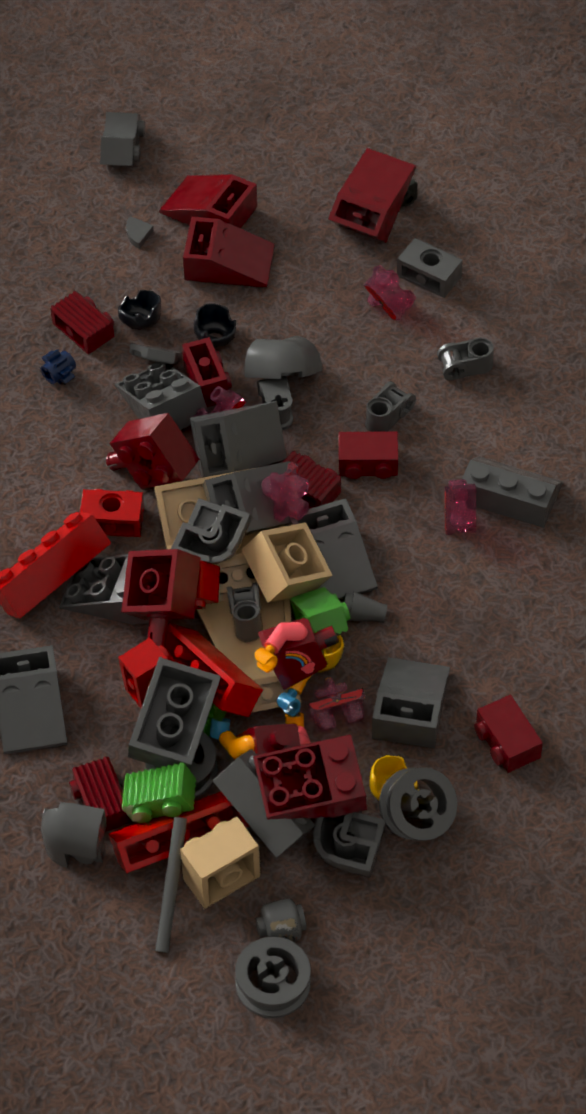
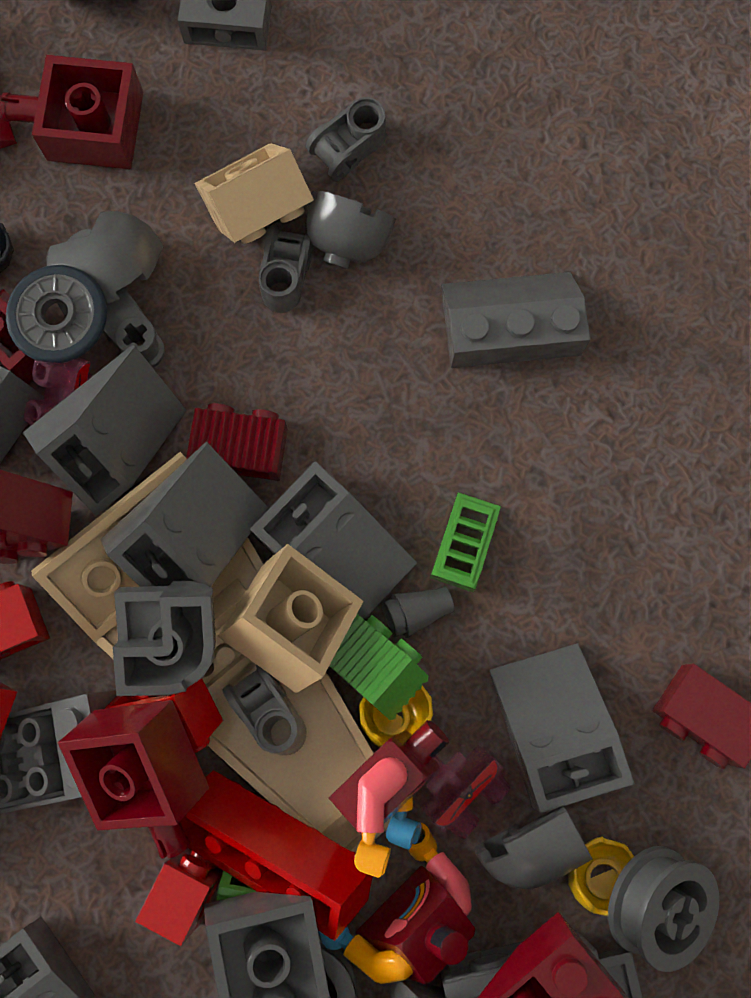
camera: 30 degrees left, 25 degrees up
clear pink hips [262,462,309,522] -> none
dark red brick [338,431,398,479] -> none
clear pink hips [364,265,416,321] -> none
clear pink hips [445,479,476,535] -> none
none -> dark red brick [0,55,144,169]
none -> wheel [6,265,107,363]
none -> tan brick [194,143,314,244]
none -> dark grey cylinder [305,190,396,269]
none -> bright green slope [430,492,501,592]
none -> dark grey brick [475,807,593,890]

